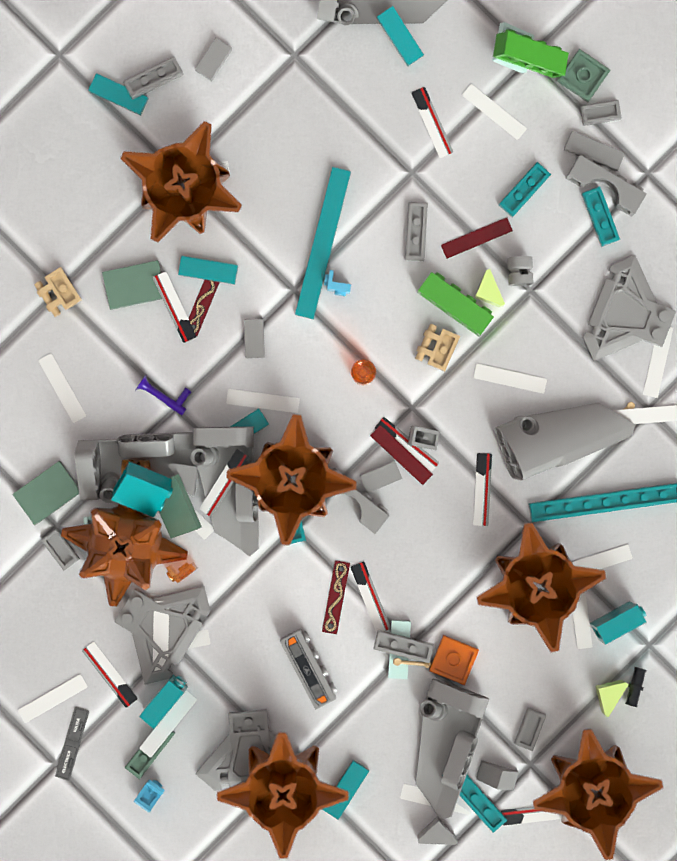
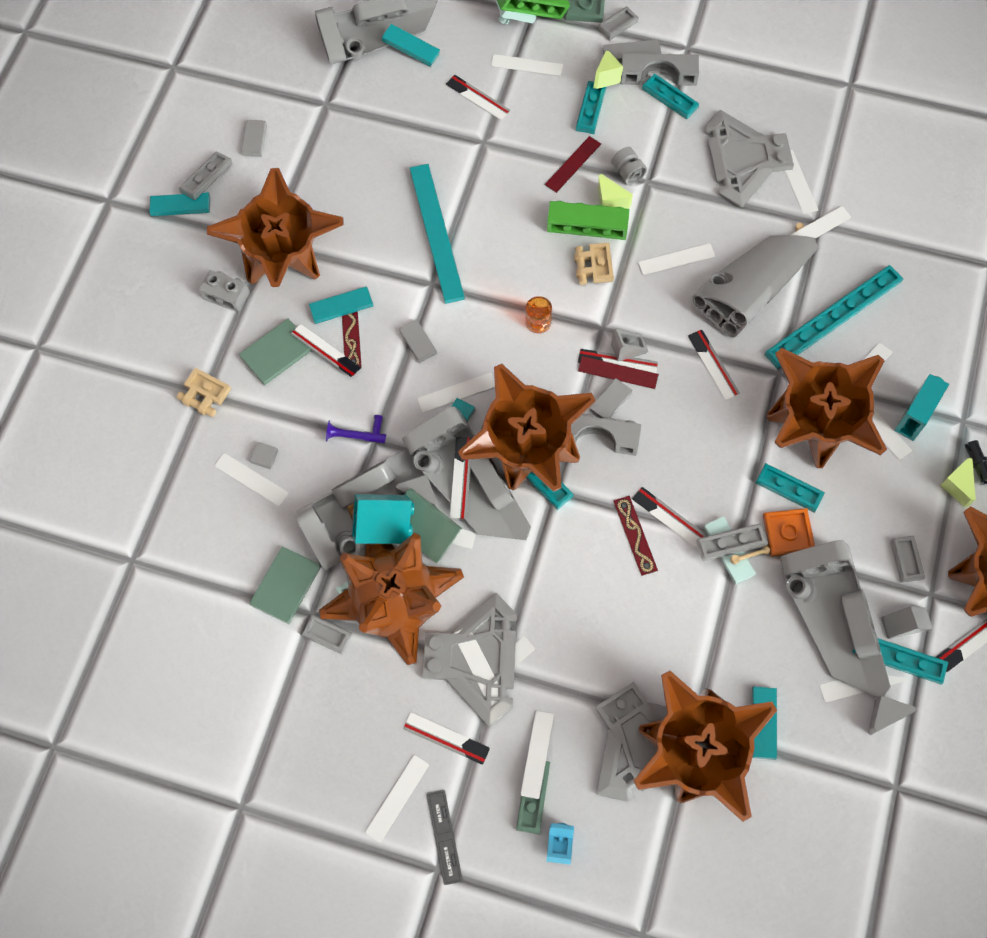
camera: 25 degrees left, 20 degrees down
teal brick [139,675,188,729] -> none
clear orange bracket [166,562,198,583] -> none
brick [280,628,337,710] -> none
medium azure bracket [324,270,351,296] -> none
light grey tile [405,202,428,261] -> none
none -> light grey brick [198,270,250,313]
none -> light grey tile [249,442,279,469]
none -> yellowish green slope [593,51,623,89]
none -> teal tile [755,463,825,513]

